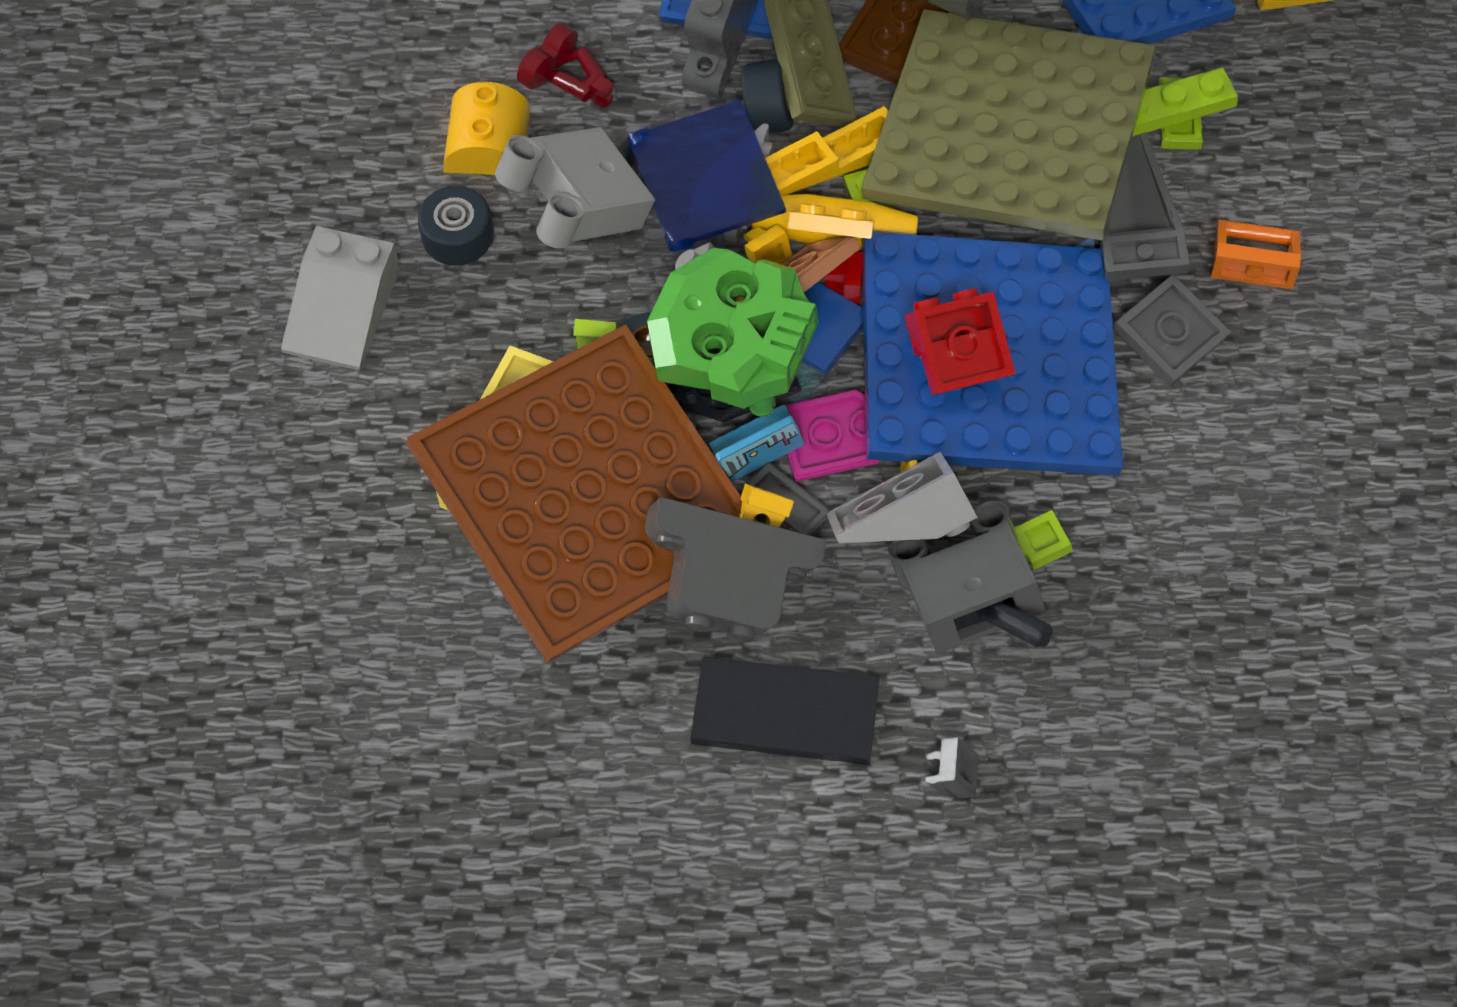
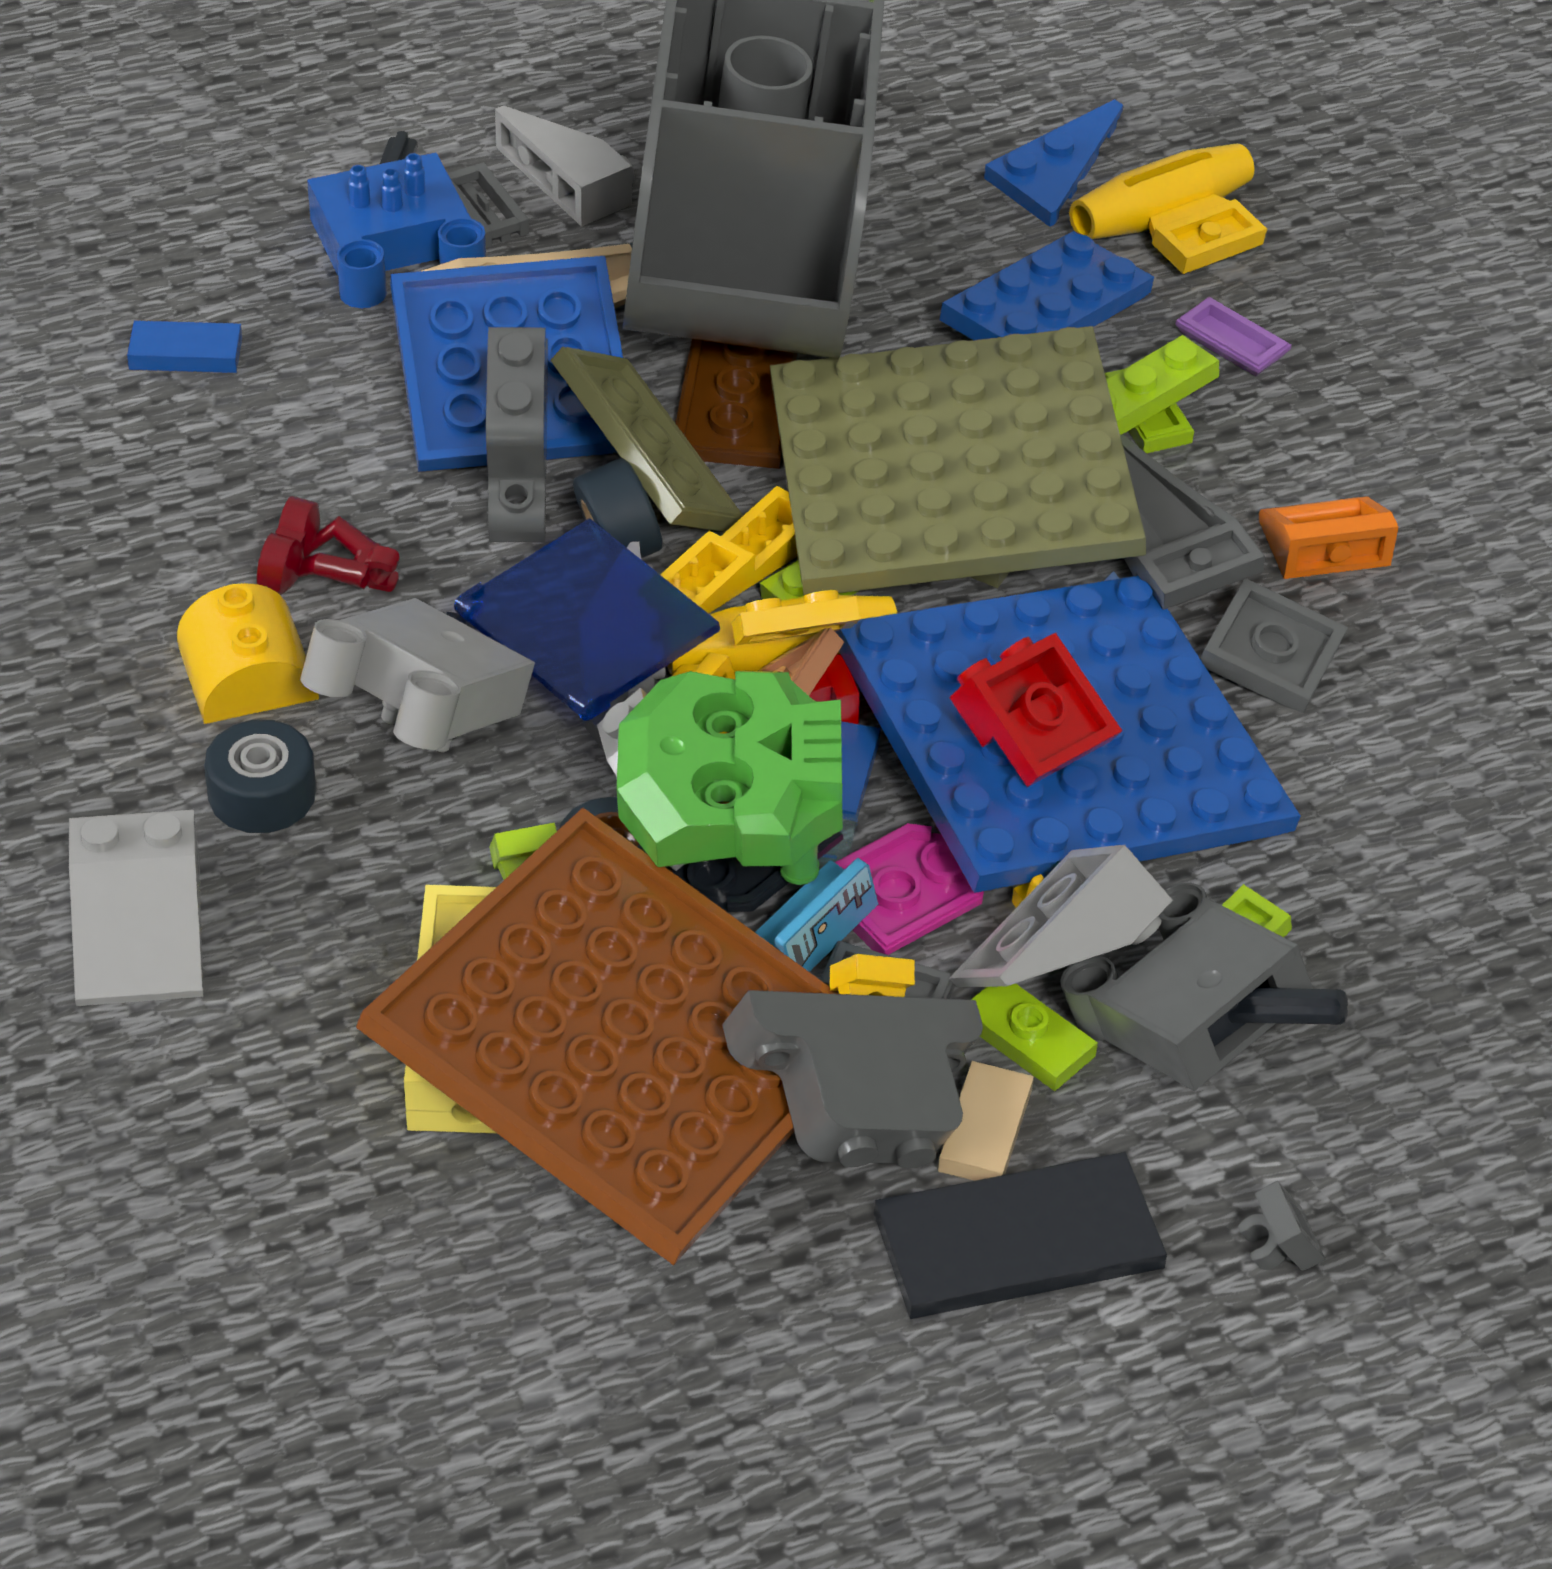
camera: 25 degrees left, 15 degrees down
none -> tan tile [938,1061,1034,1181]
none -> lime plate [971,983,1098,1091]
none -> medium lavender tile [1175,297,1291,376]

